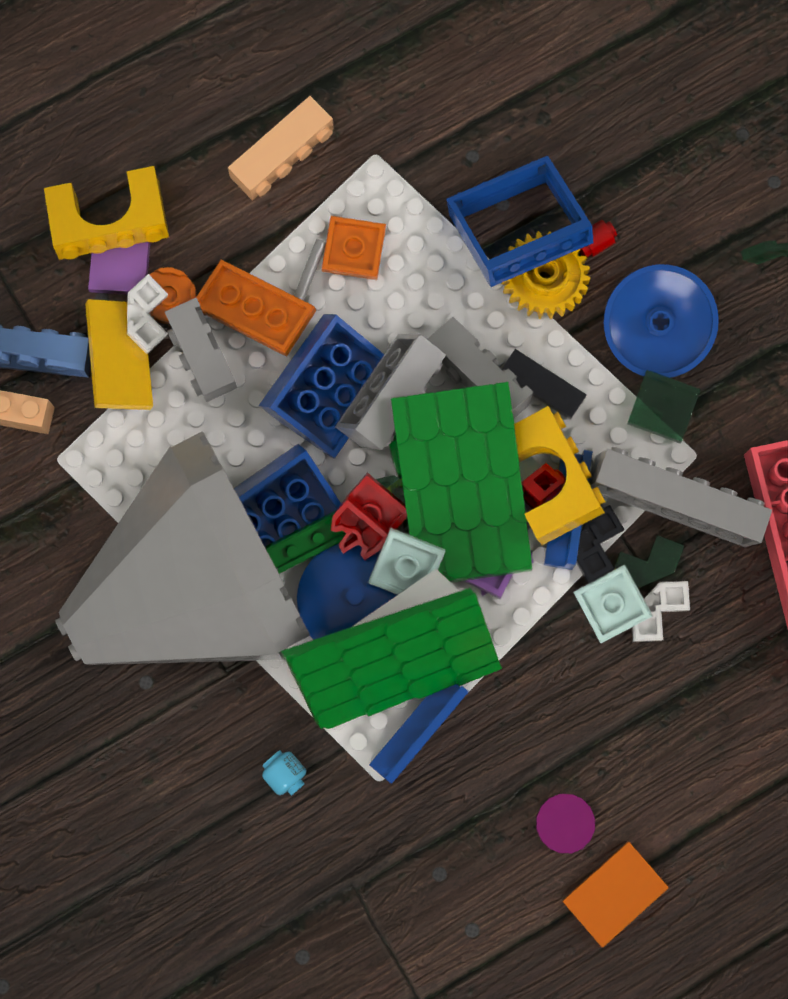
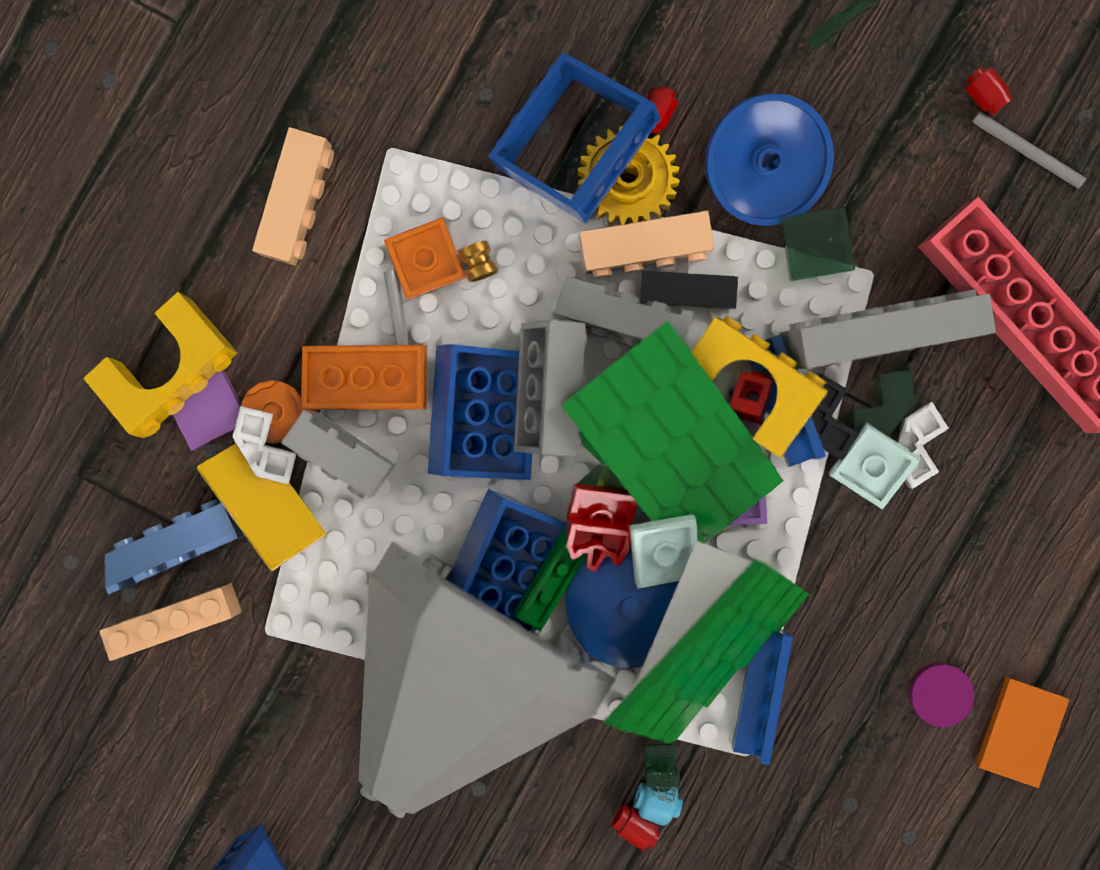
camera: 30 degrees left, 10 degrees up
none -> pearl gold wheel [458,241,499,282]
none -> light nougat brick [579,211,715,279]
none -> red brick [611,804,660,851]
none -> clear green bracket [644,744,680,791]

